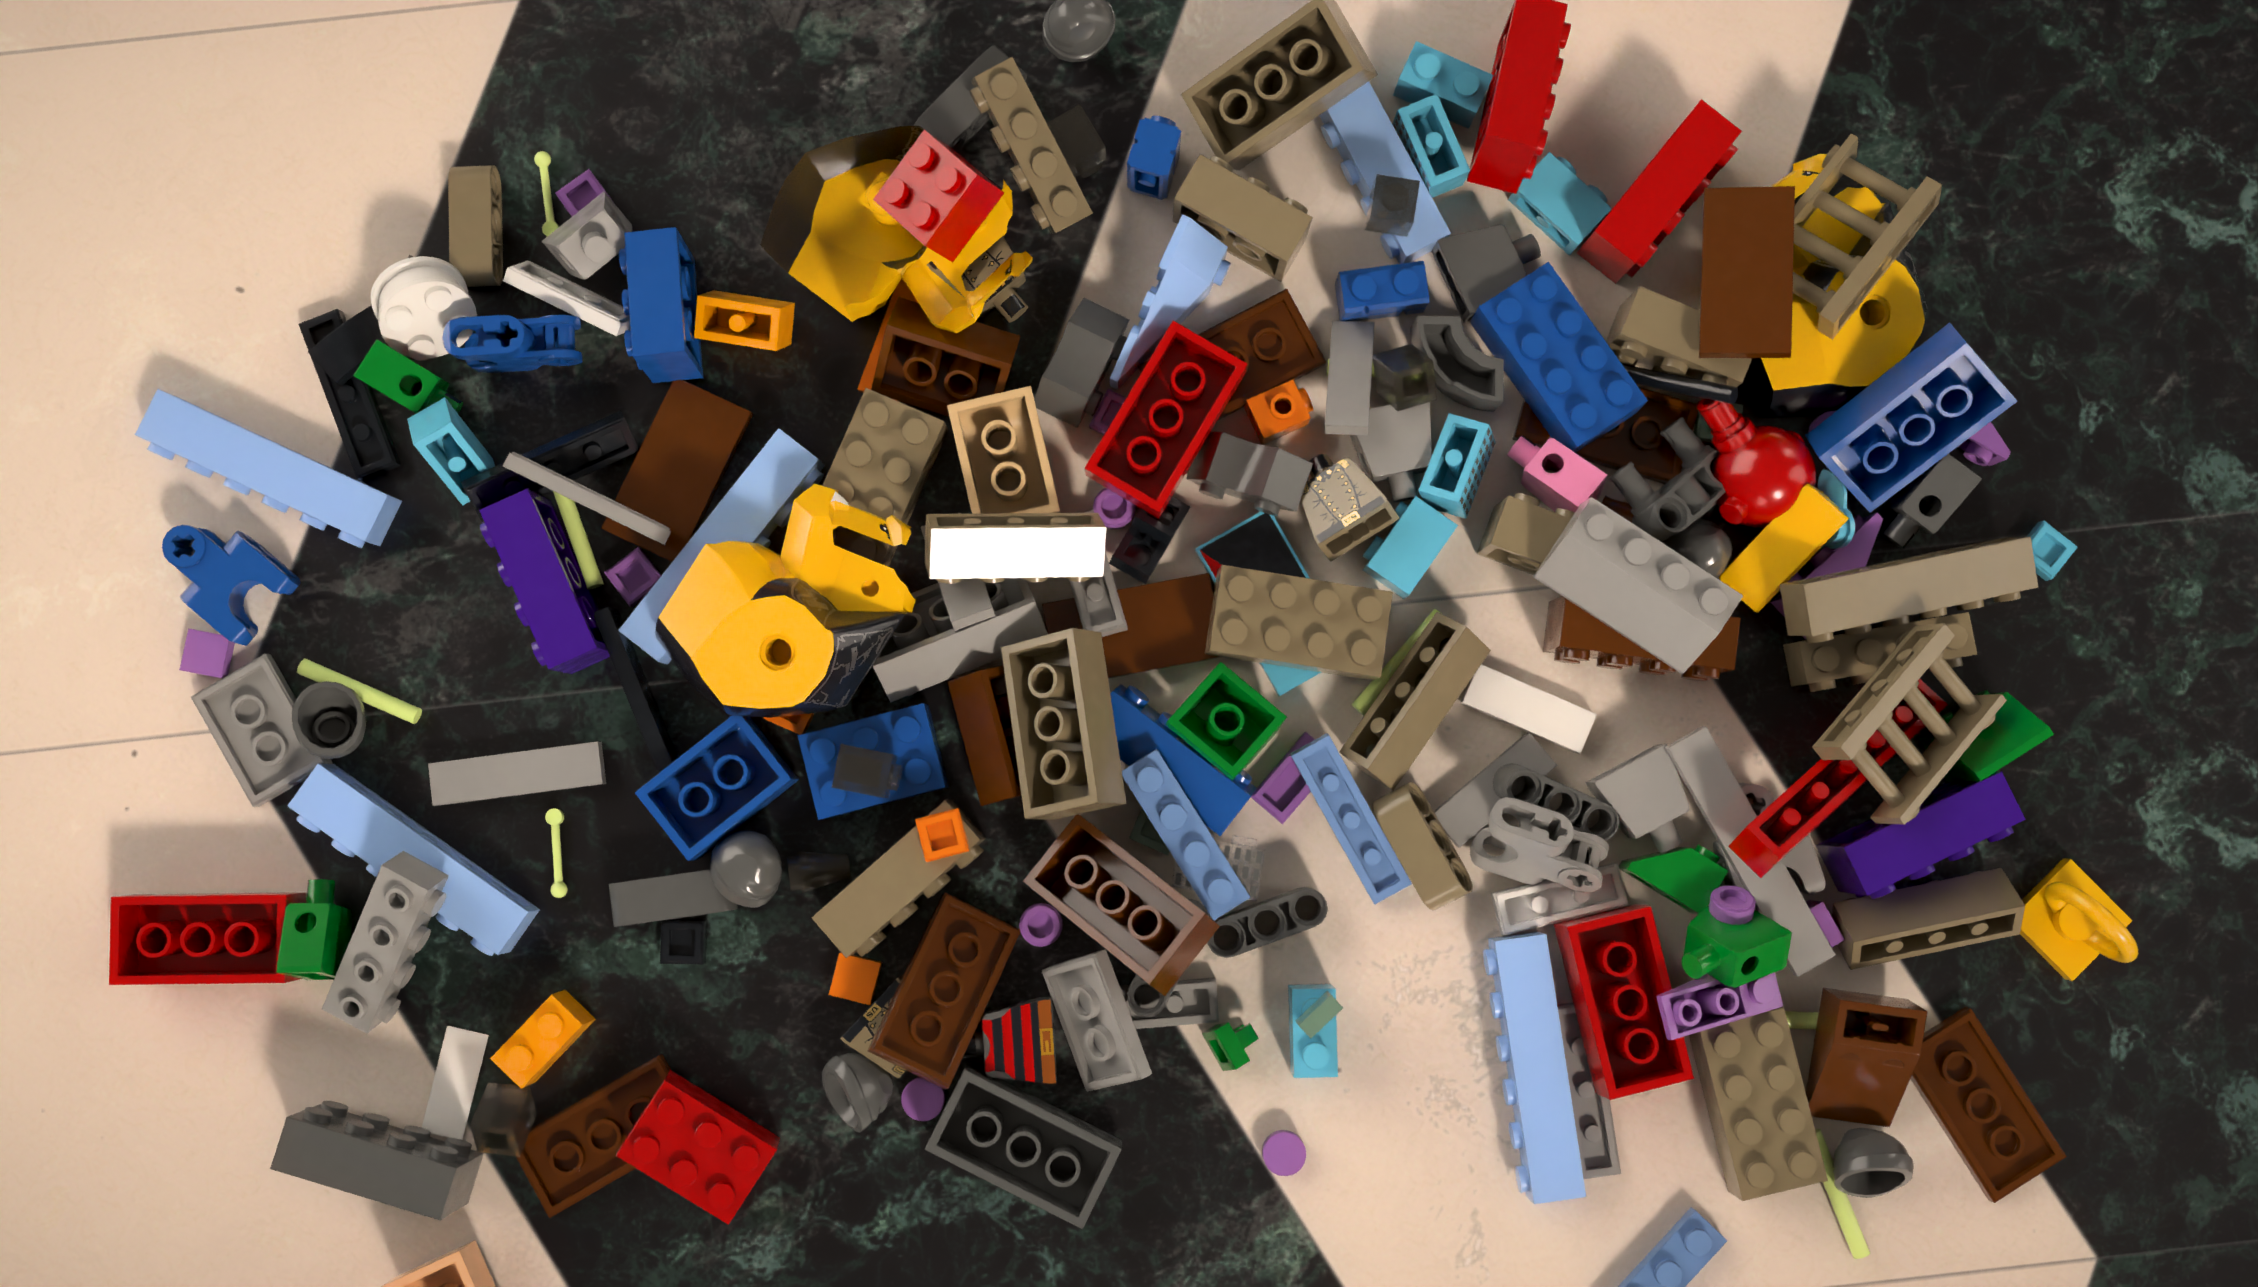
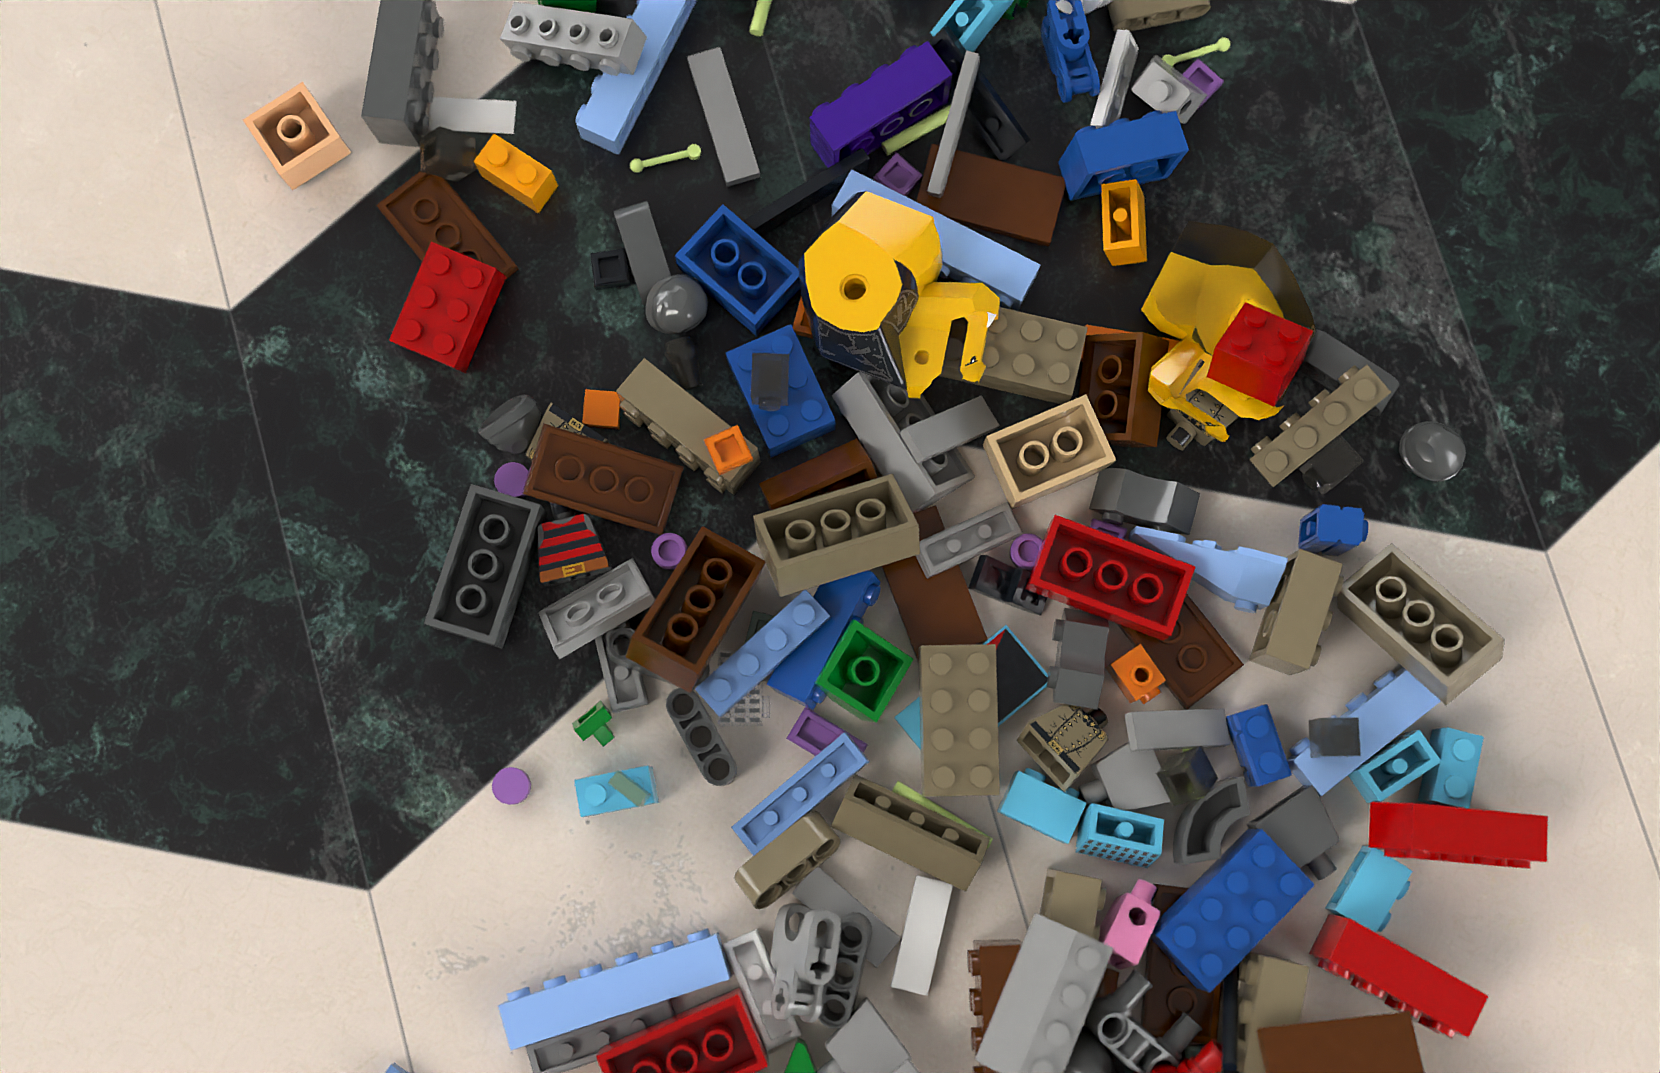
camera: 80 degrees right, 5 degrees down
brick [924,513,1106,584] -> none

